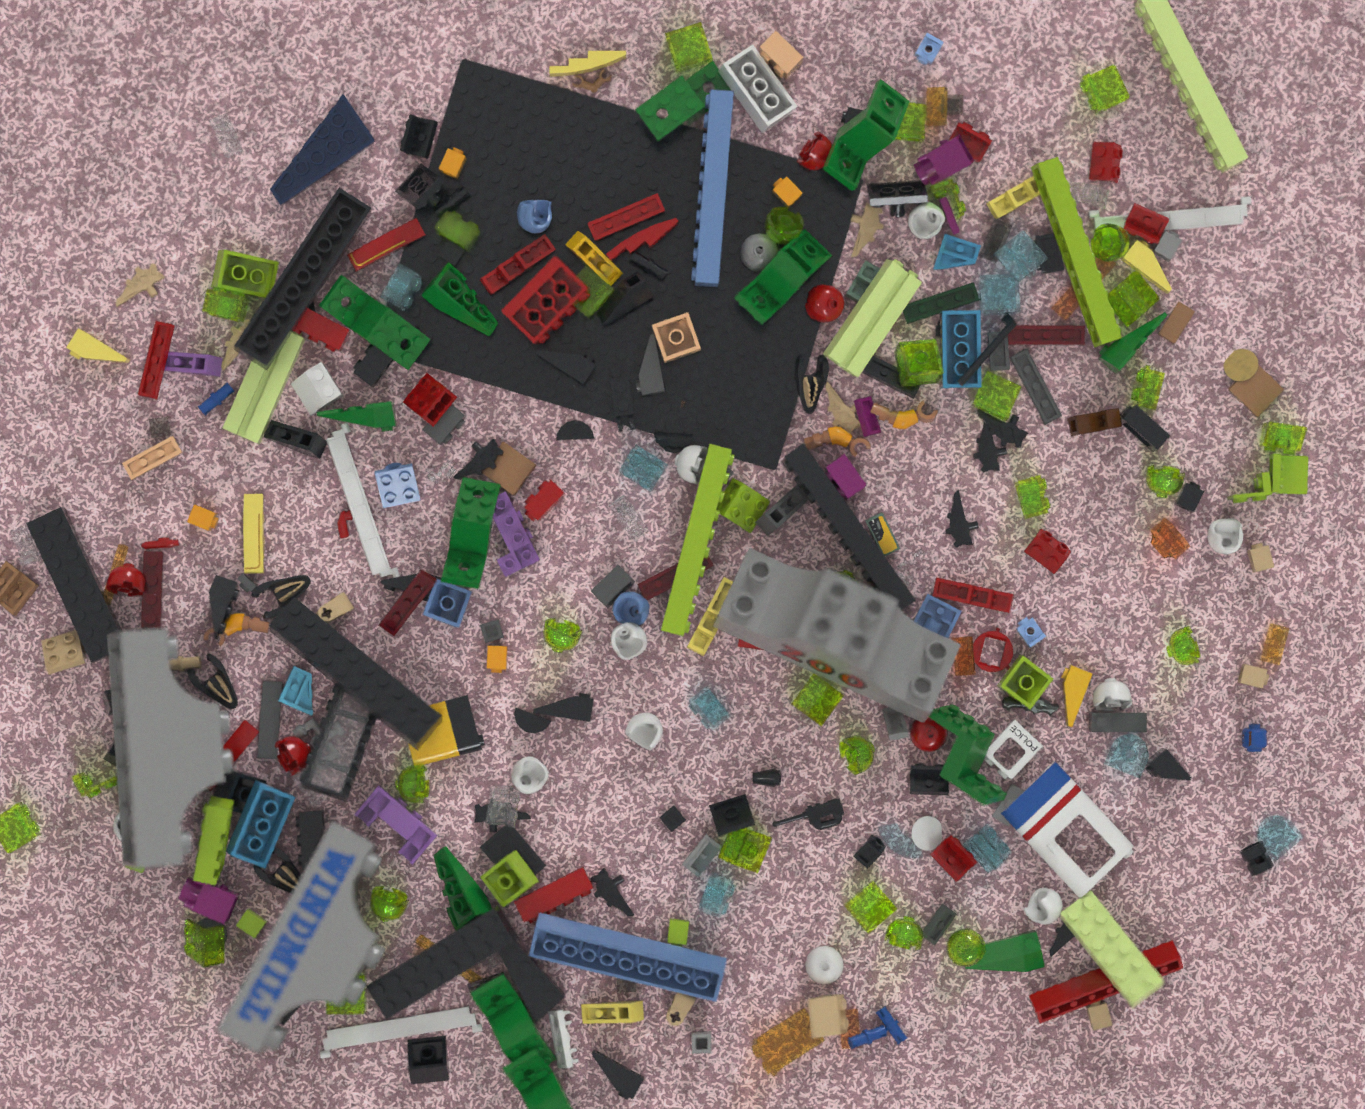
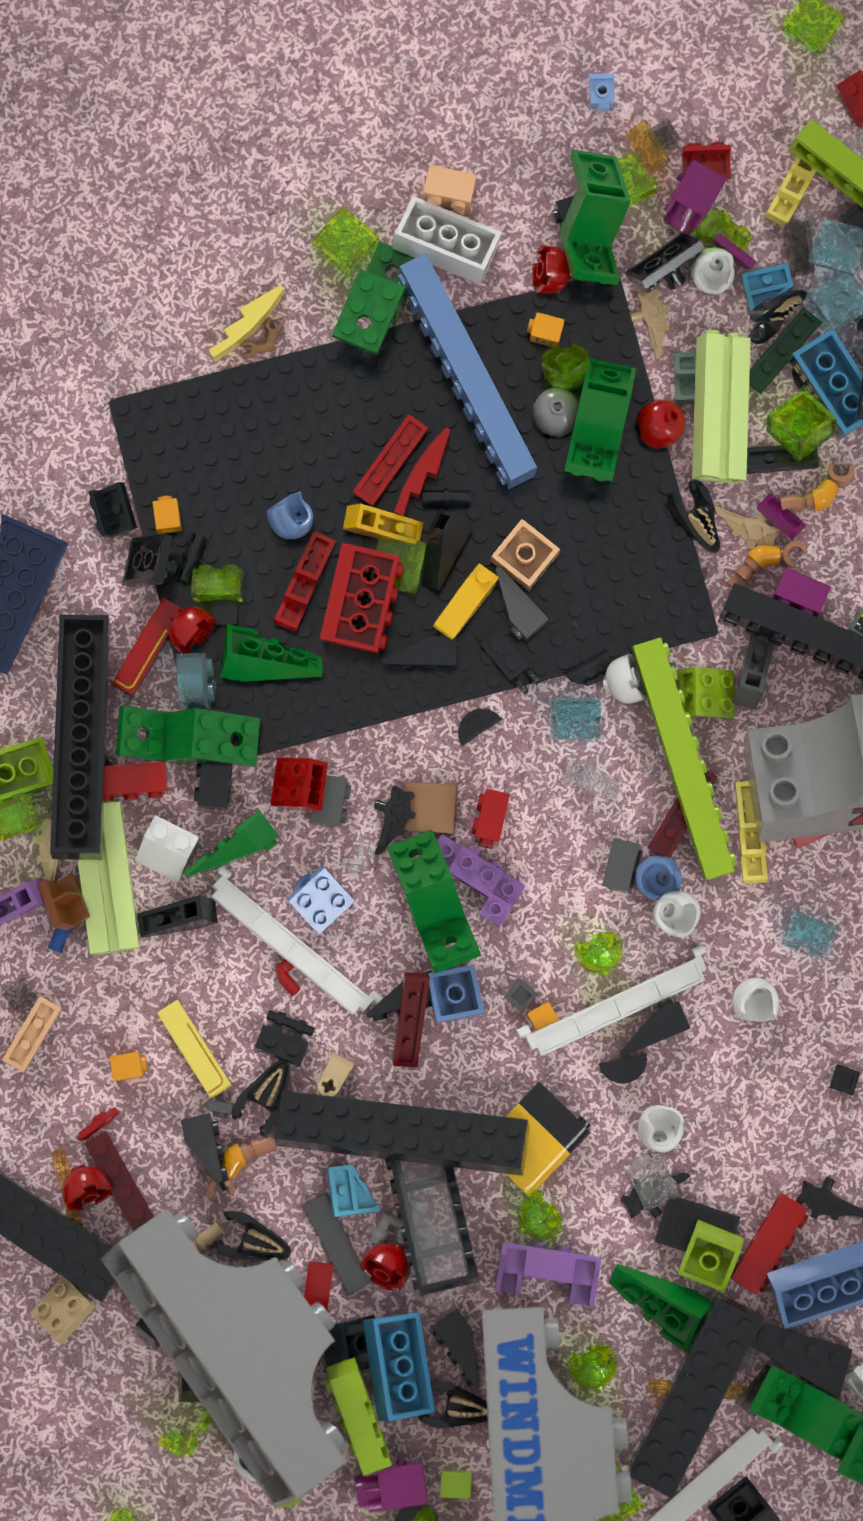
camera: 30 degrees left, 5 degrees down
none -> dark orange panel [38,874,90,930]
none -> red cylinder [169,606,217,655]
none -> black plate [254,1010,315,1067]
none -> yellow slope [433,563,499,640]
none -> white piece [516,944,707,1056]
none -> black animal [749,289,807,344]

